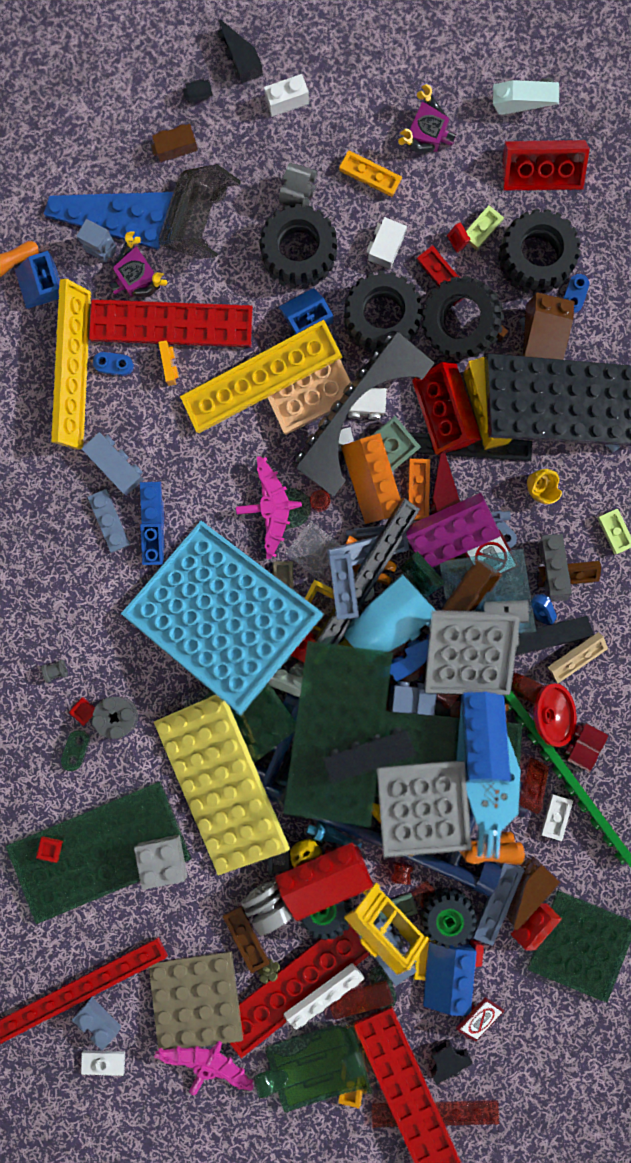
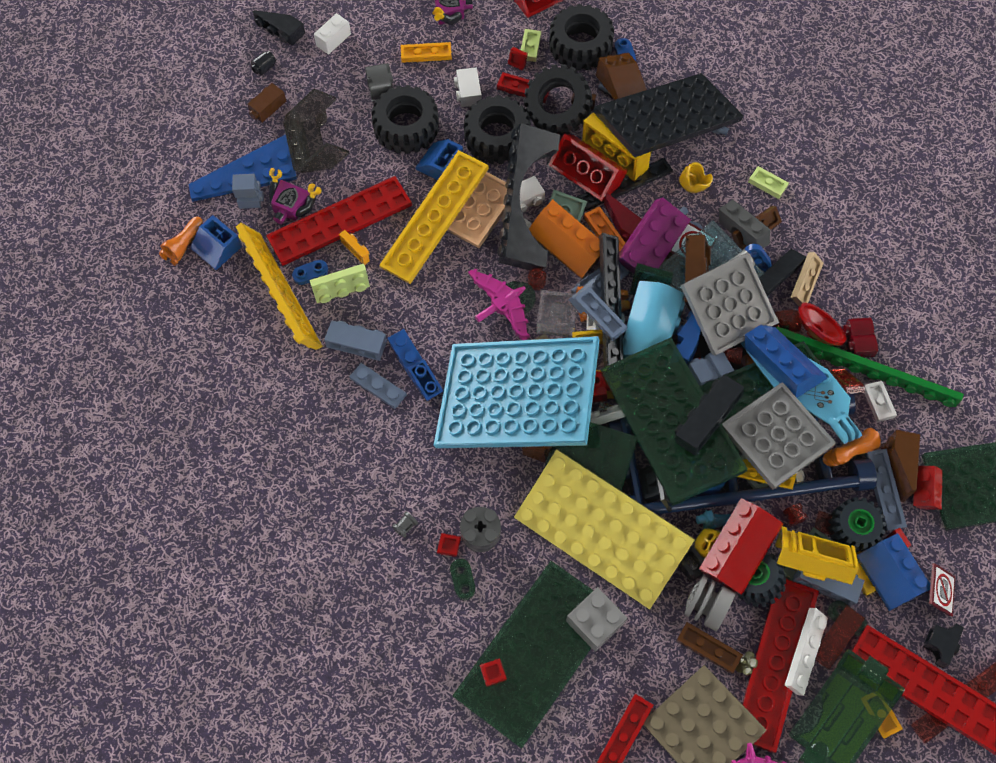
camera: 40 degrees left, 20 degrees down
none -> yellowish green plate [310,264,370,303]

